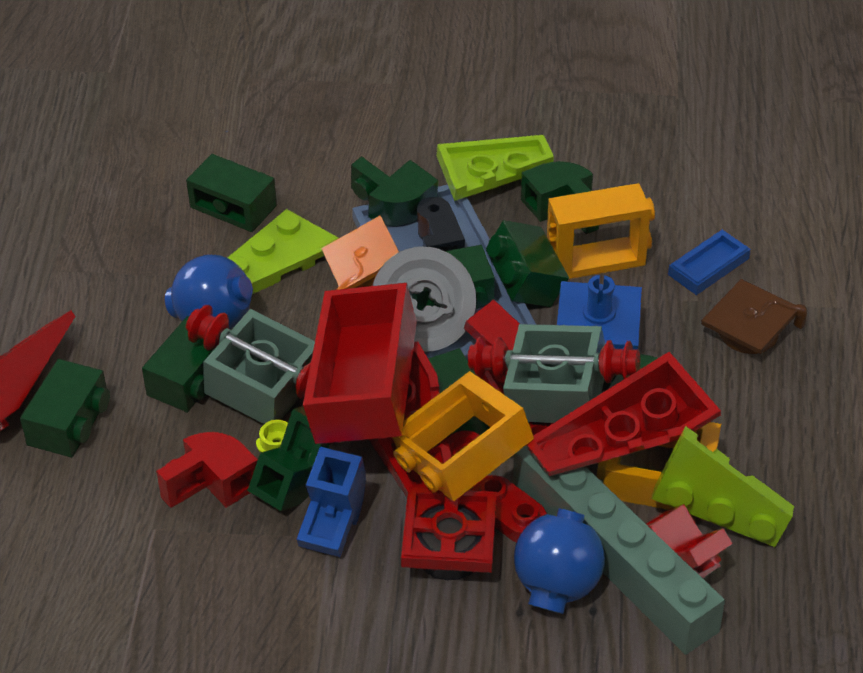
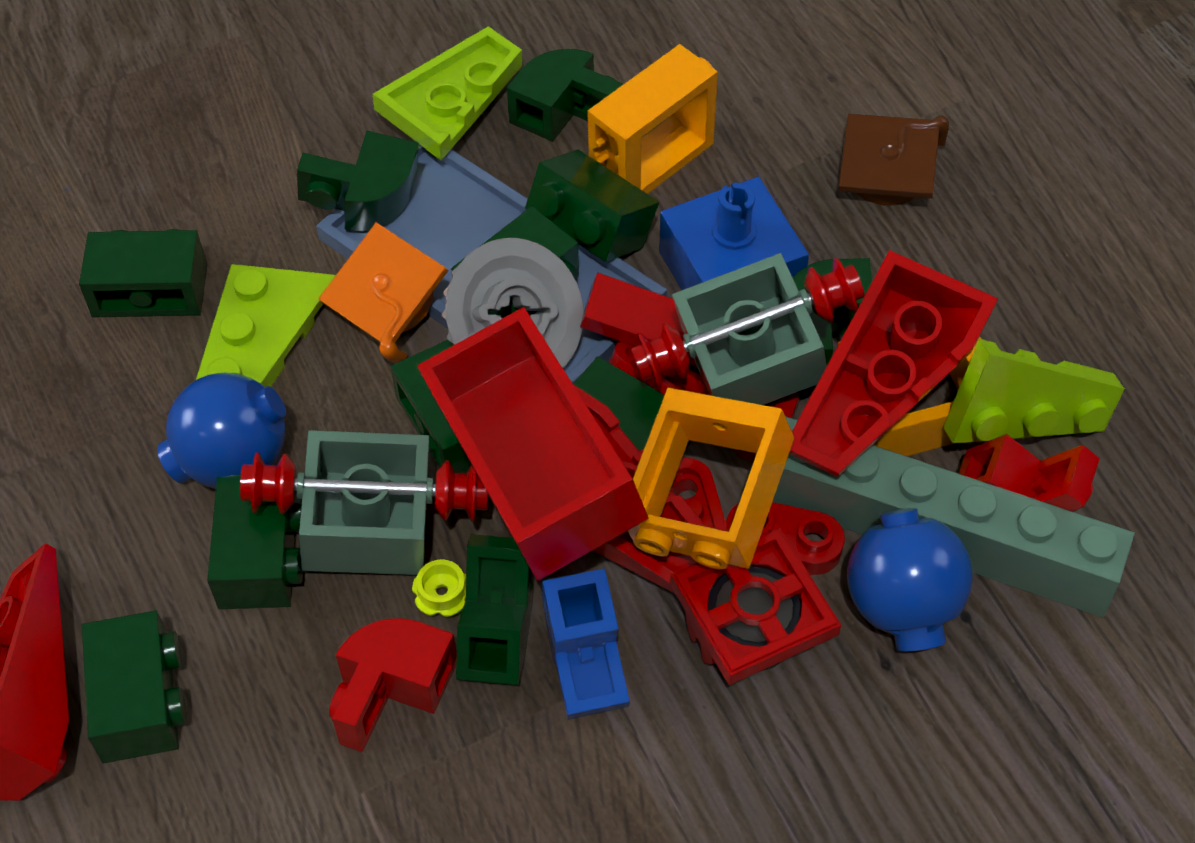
camera: 30 degrees left, 10 degrees up
black leg [417,197,465,251] -> none
blue tile [668,229,751,295] -> none

